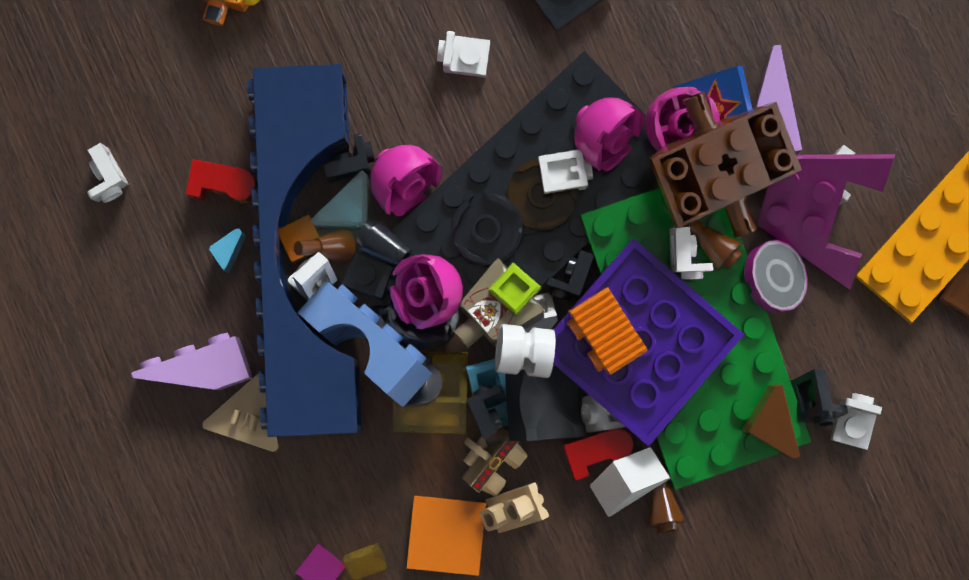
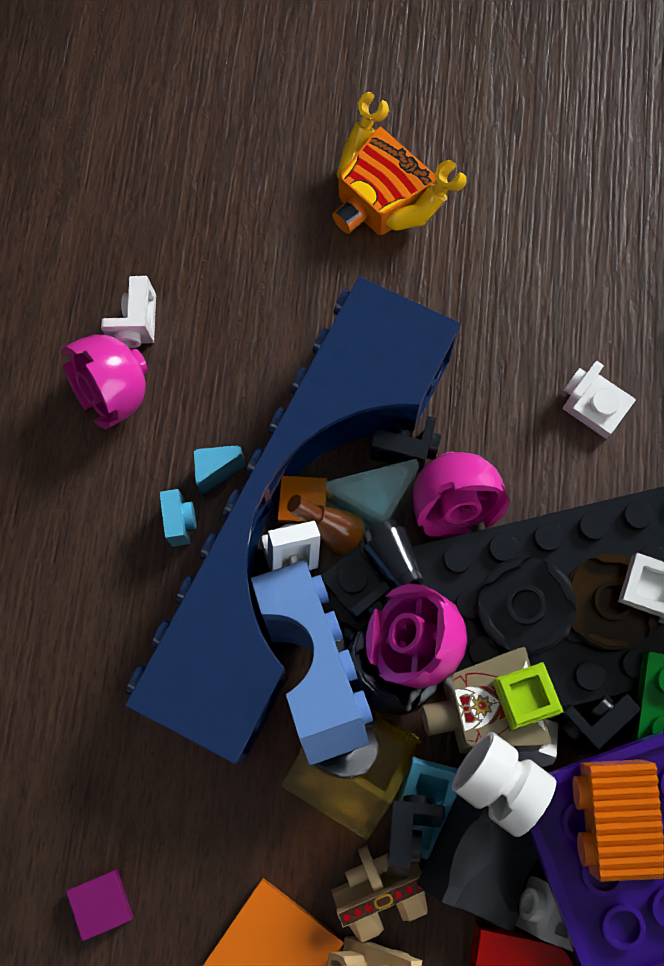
camera: 30 degrees right, 10 degrees down
lavender slope [131,333,253,390] -> none
red leg [186,159,258,203] -> none
tan piece [203,374,279,452] -> none
clear yellow slope [343,542,387,580] -> none
none -> dark pink cylinder [61,334,148,430]
none -> medium azure plate [160,489,197,547]

